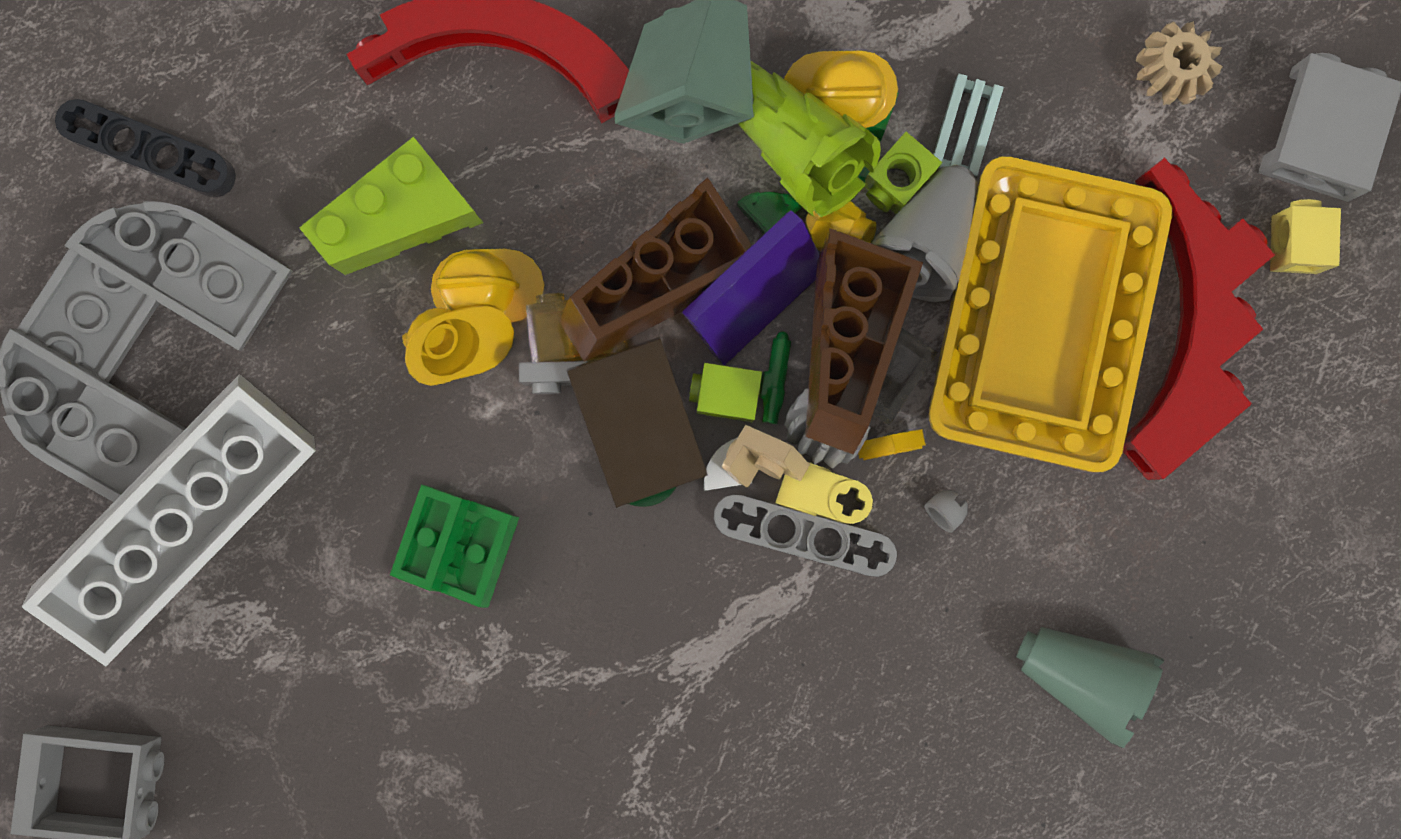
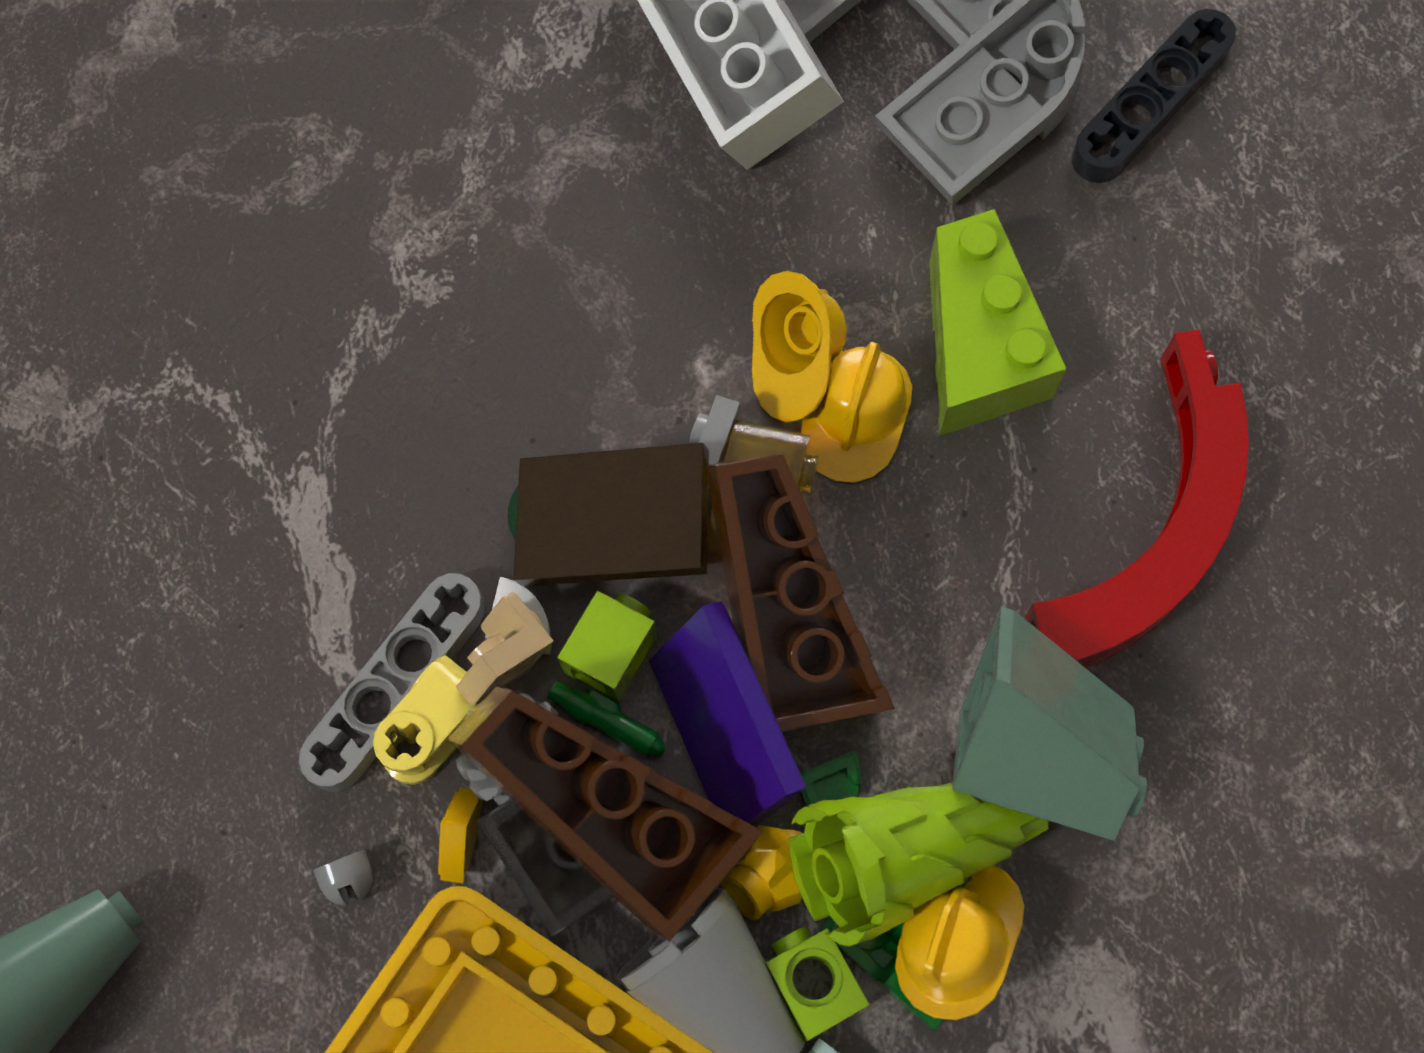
camera: 110 degrees right, 15 degrees down
green slope [390,484,519,608] -> none

